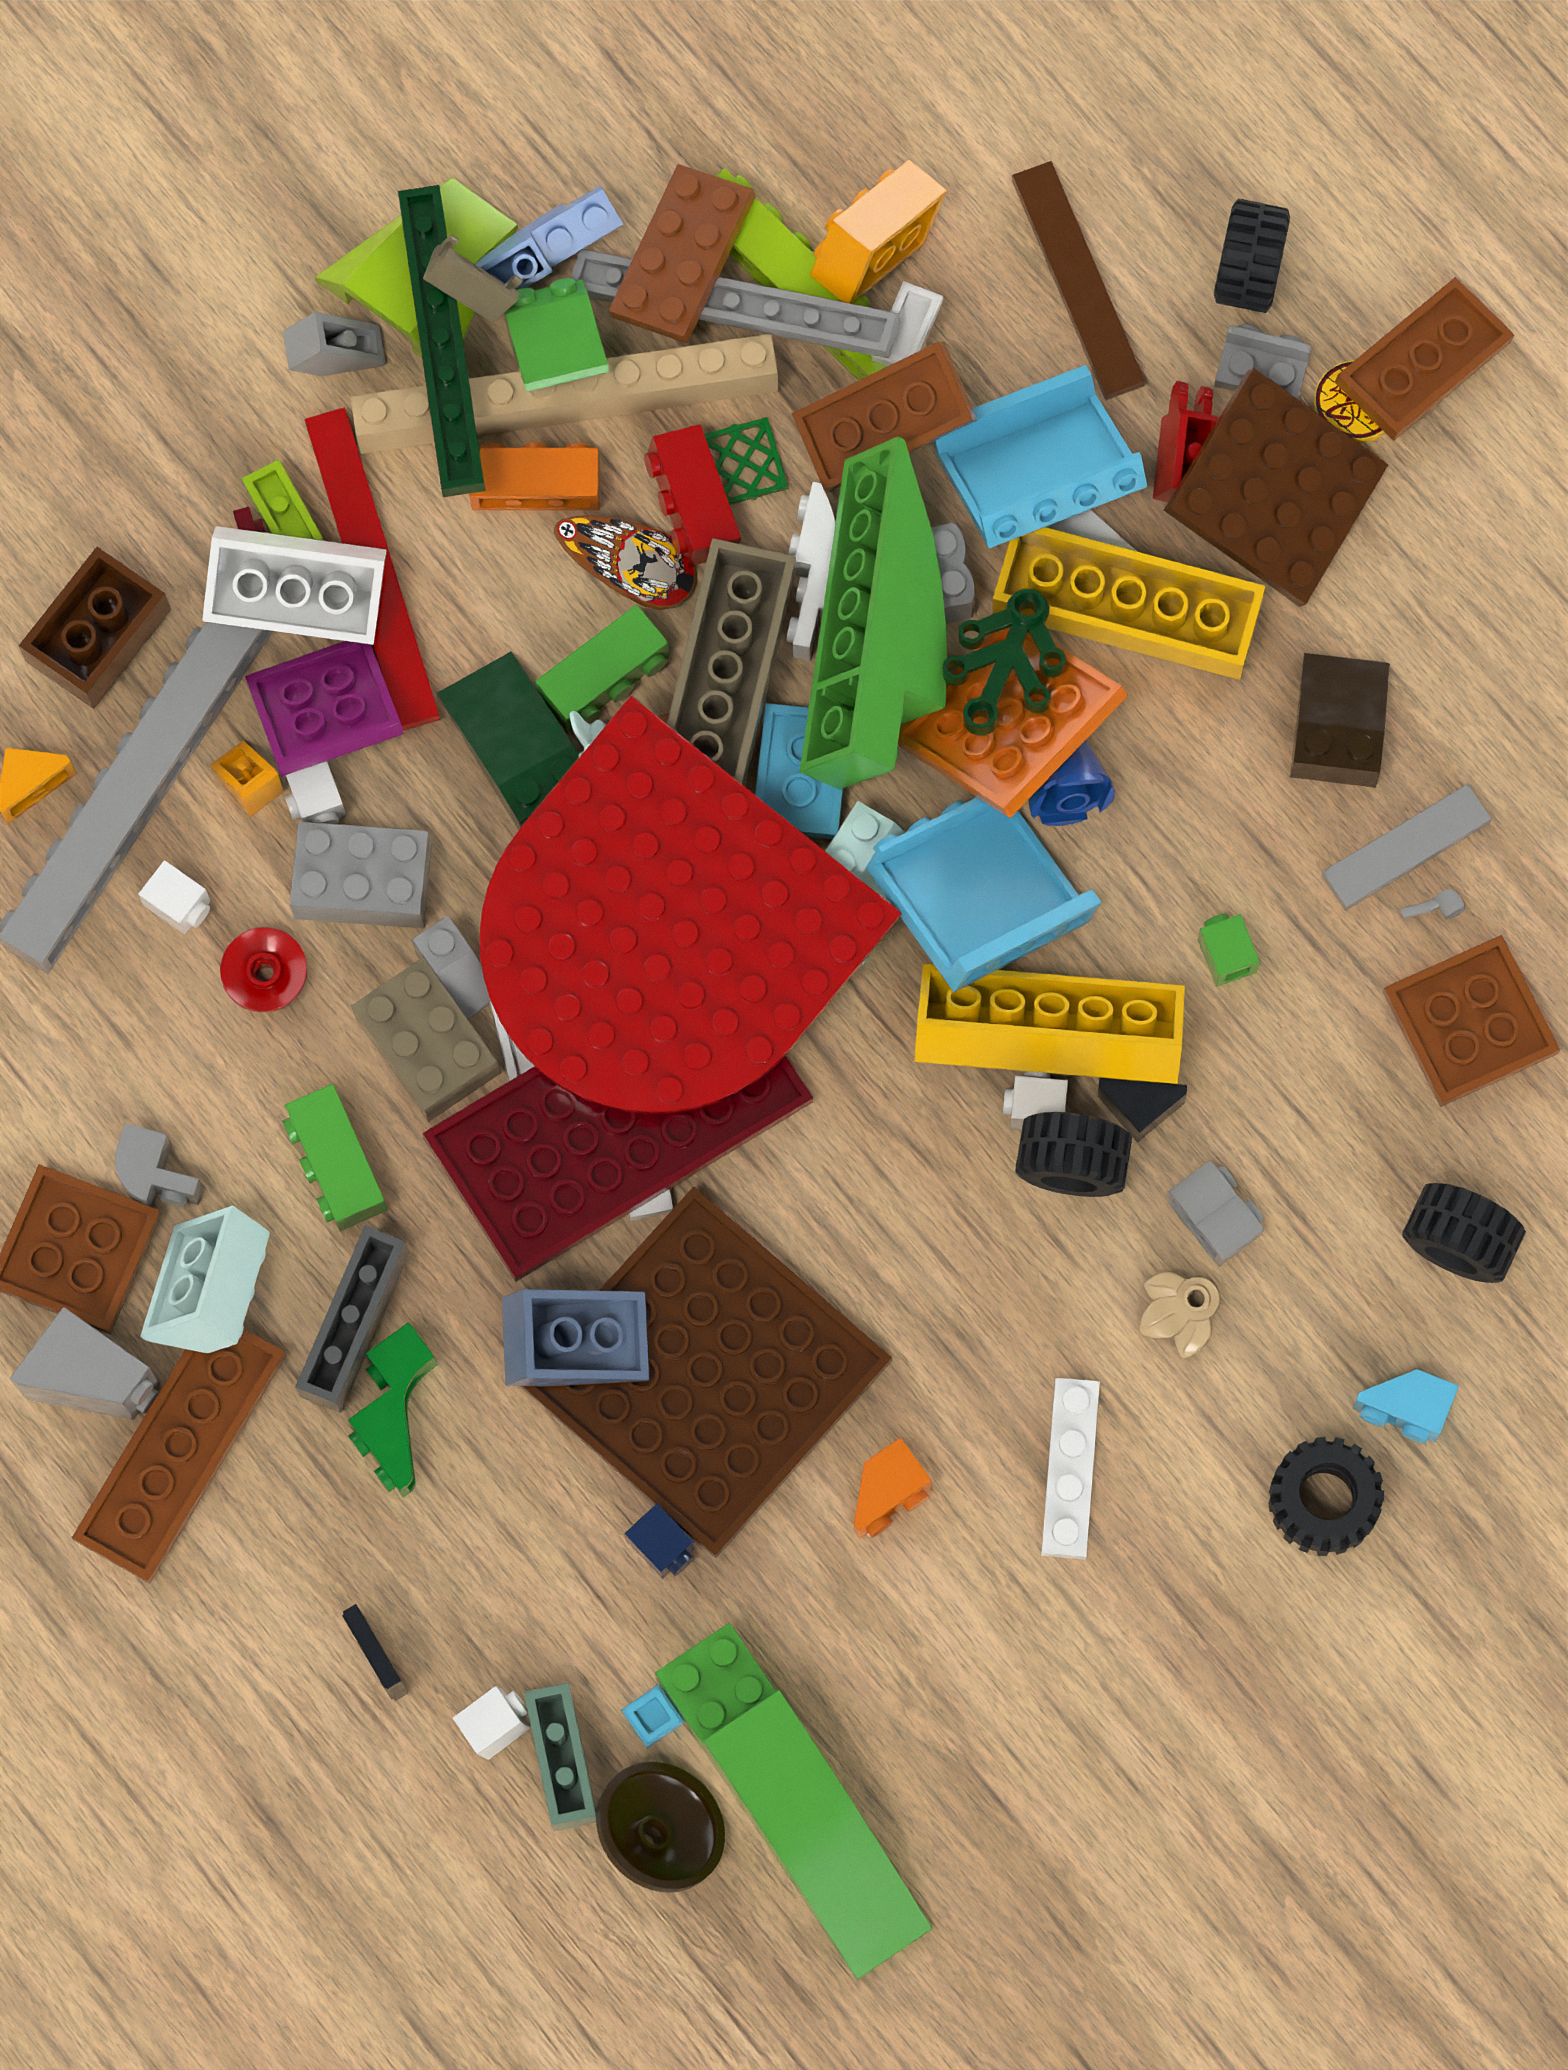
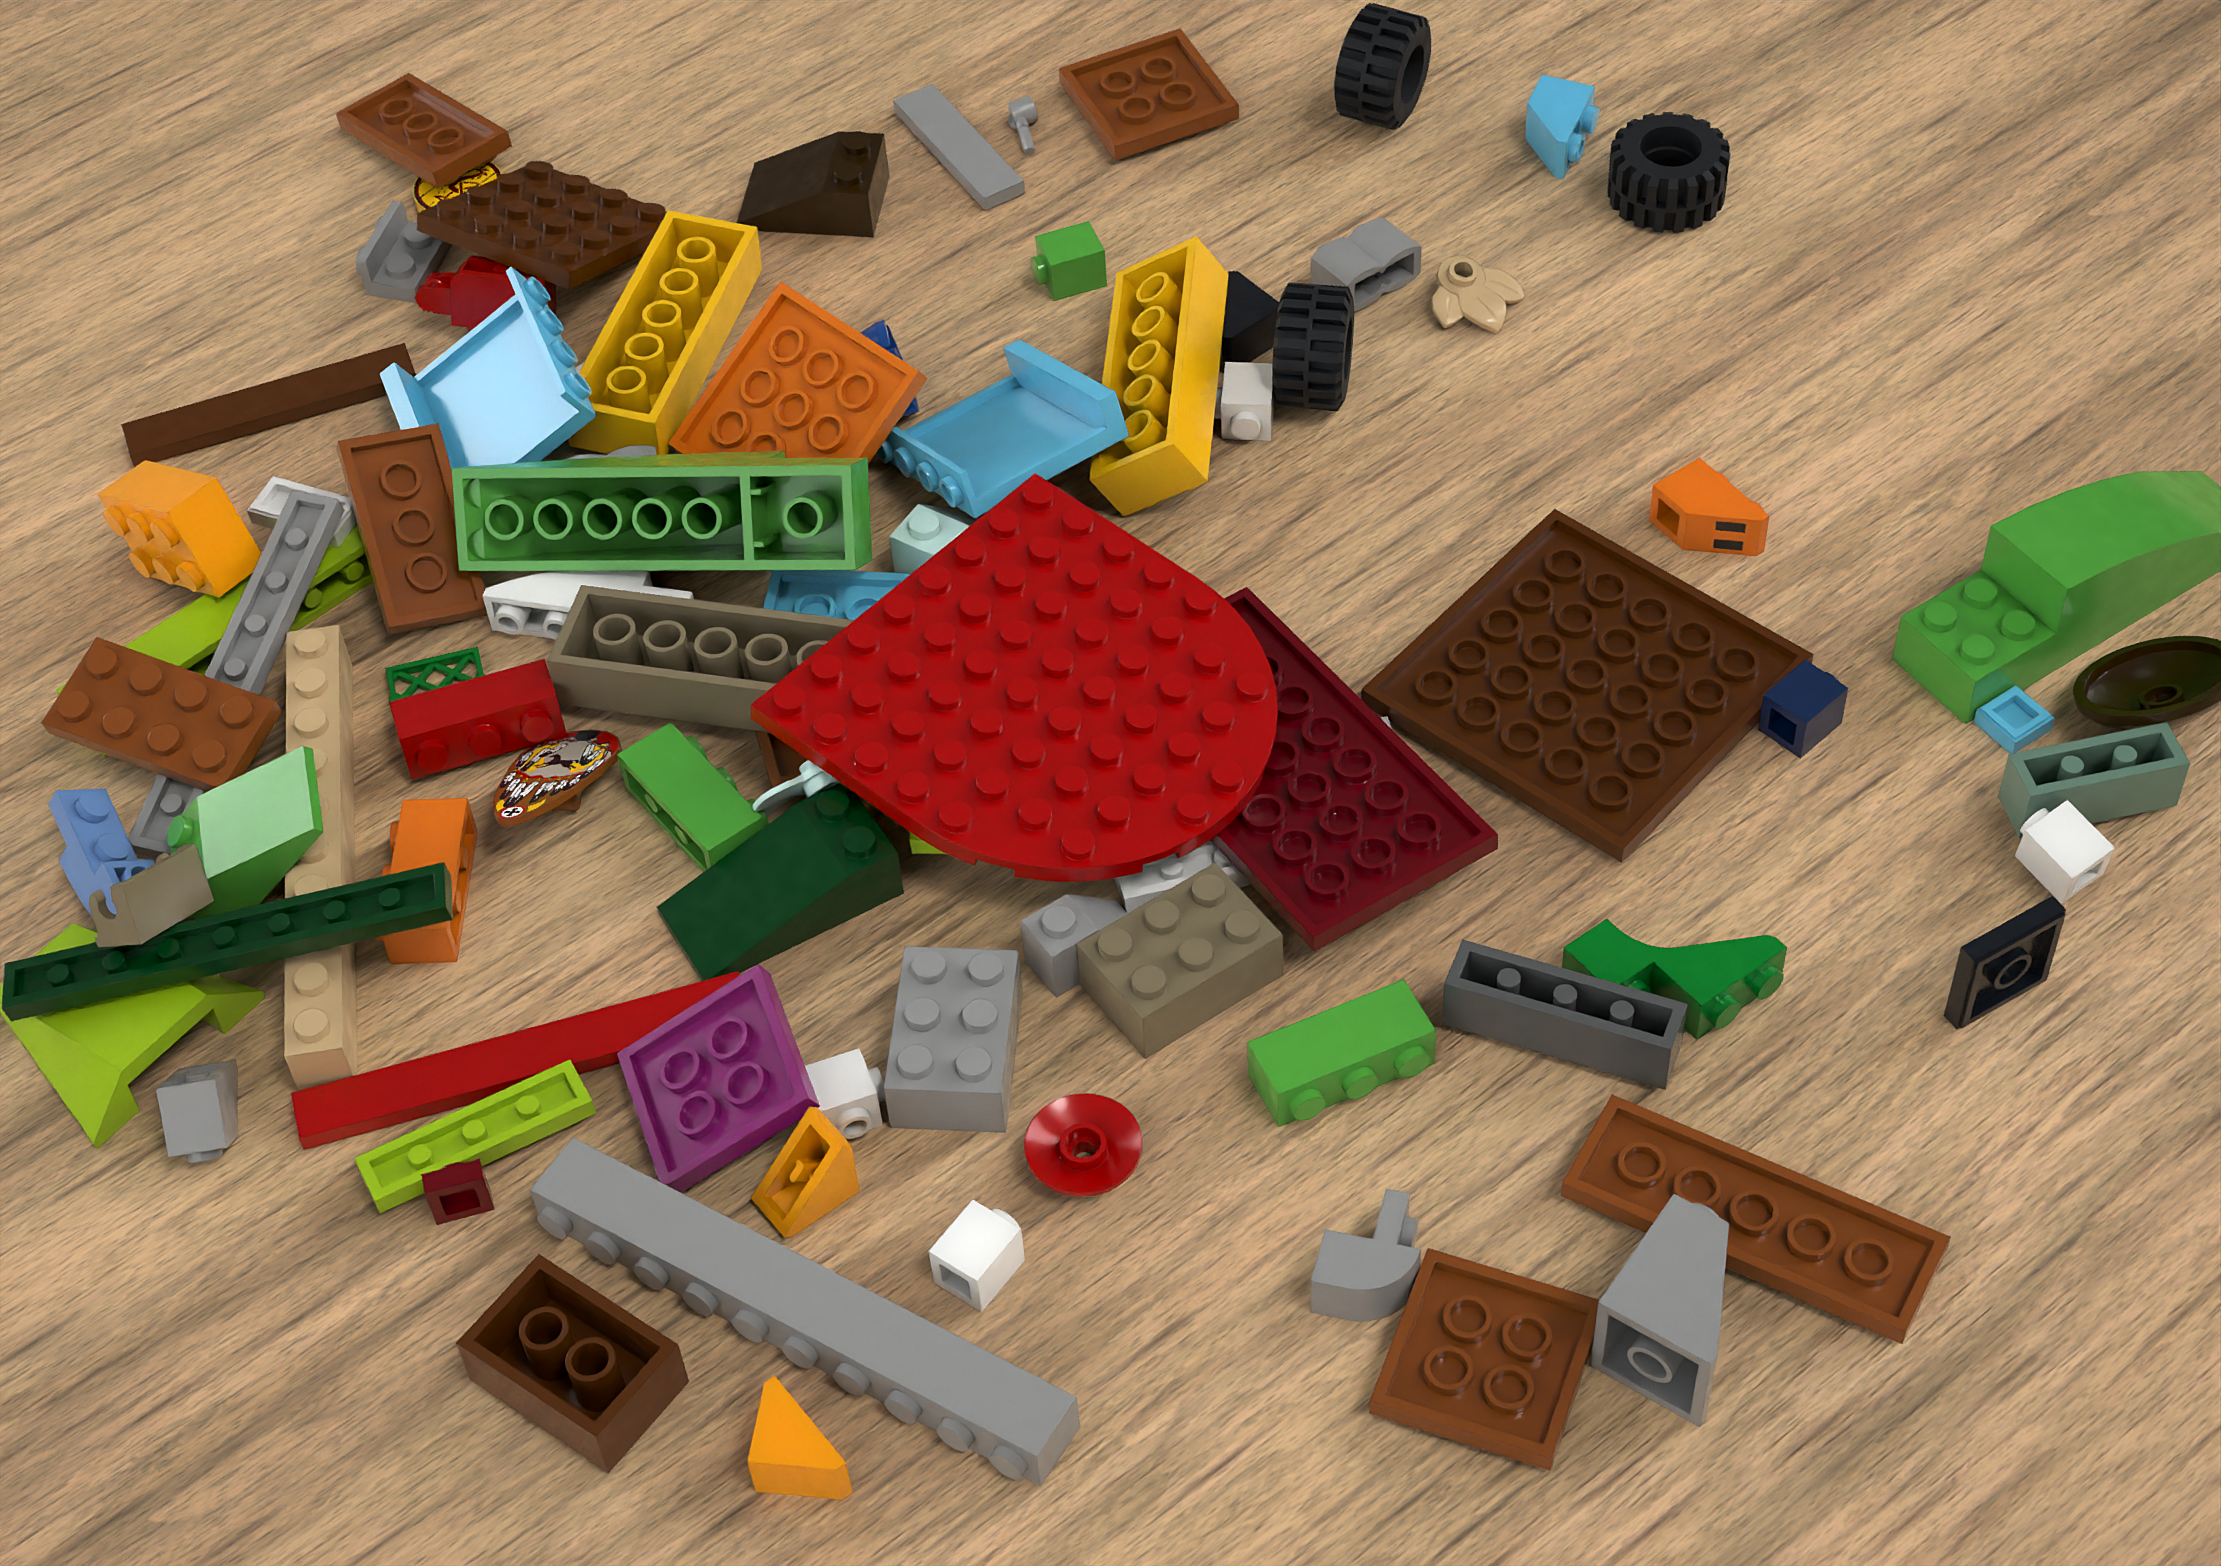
camera: 90 degrees left, 25 degrees down
light aqua slope [140,1206,270,1353] -> none
white slope [202,526,386,645] -> none
sand blue slope [502,1289,649,1386] -> none
dark green plant [943,589,1066,736] -> none
white plate [1041,1378,1100,1560] -> none
black tyre [1214,198,1290,313] -> none

